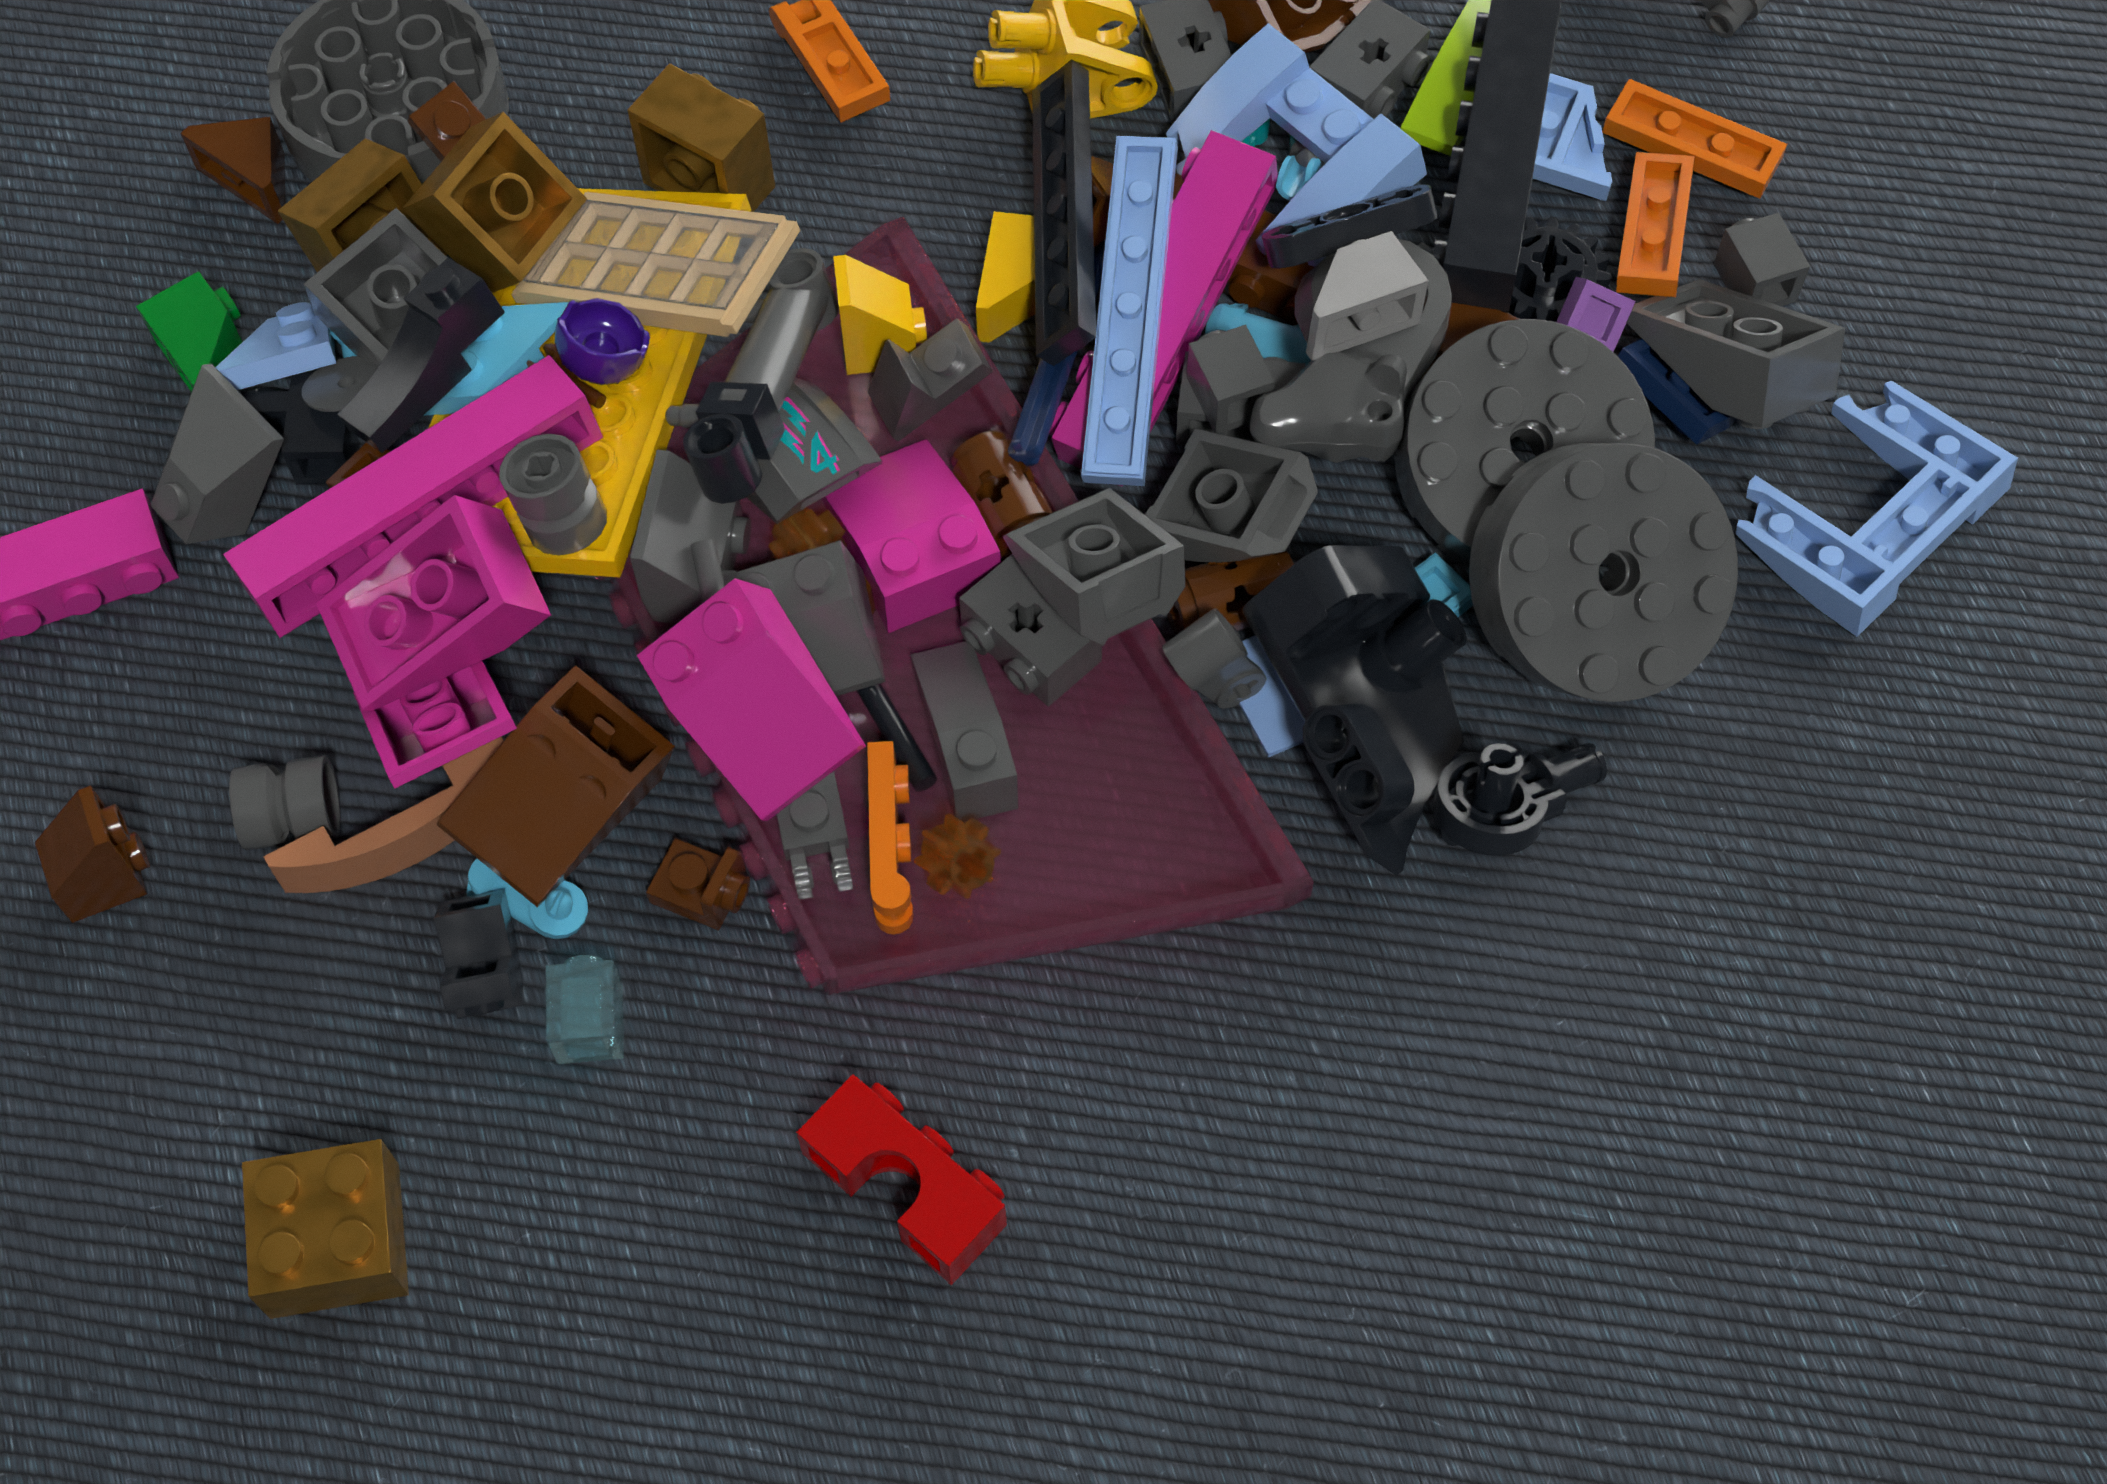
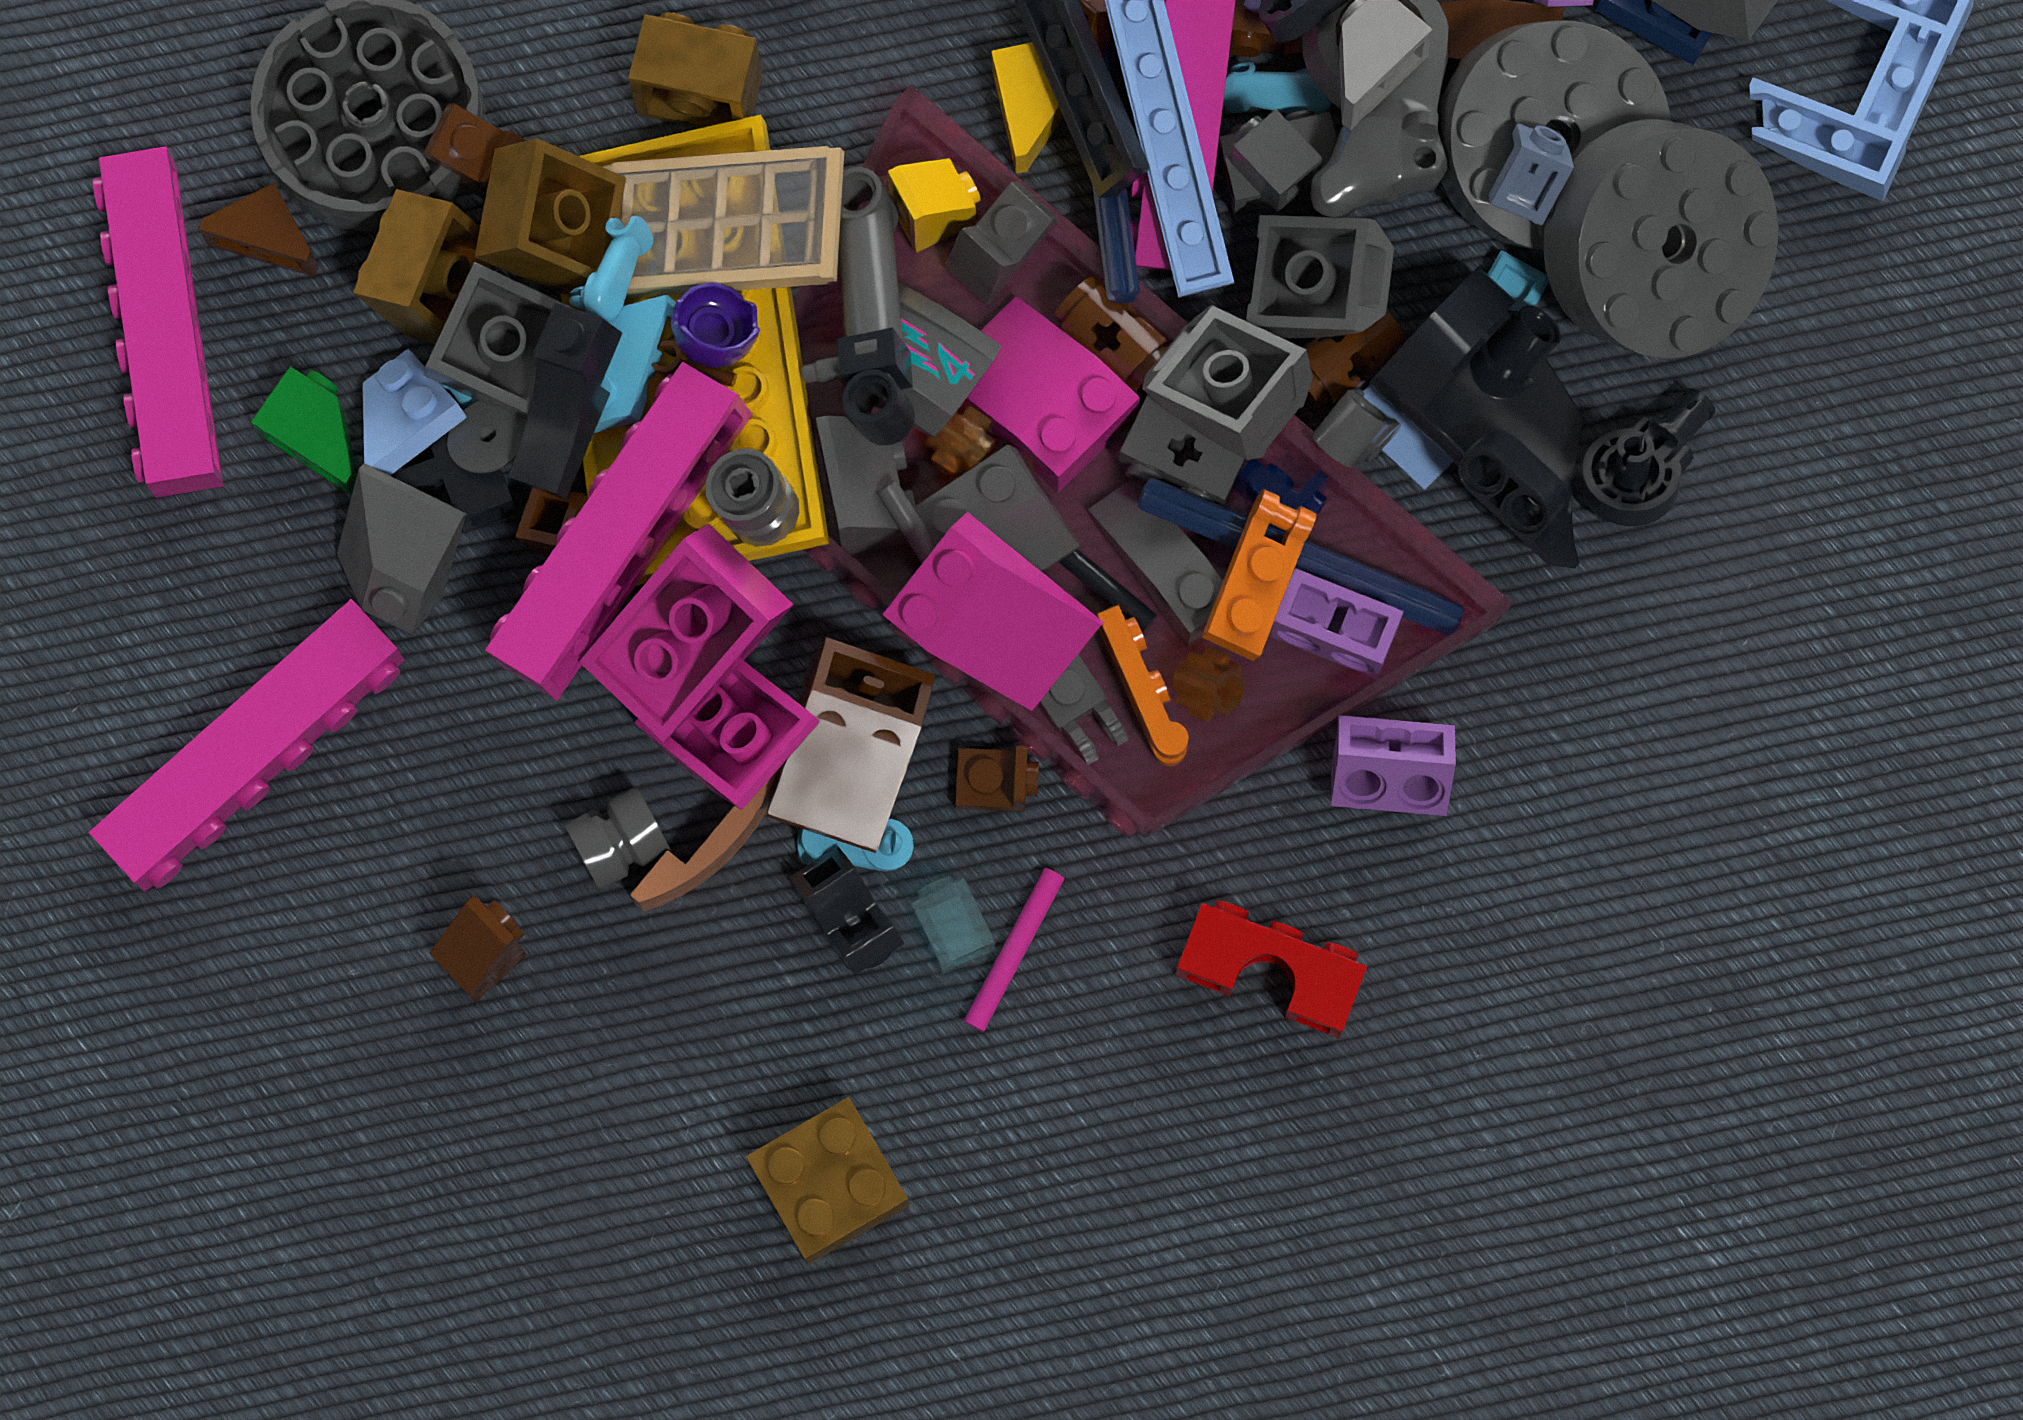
camera: 20 degrees left, 15 degrees up
none -> dark pink brick [93,146,223,498]
none -> medium azure piece [569,216,654,322]
none -> dark pink bar [963,868,1065,1033]
none -> dark blue axle [1138,478,1464,636]
none -> orange plate [1201,489,1316,661]
none -> clear blue bracket [1236,459,1329,516]
none -> medium lavender brick [1270,568,1404,679]
none -> medium lavender brick [1331,715,1456,816]
none -> sand blue bracket [1488,123,1574,226]

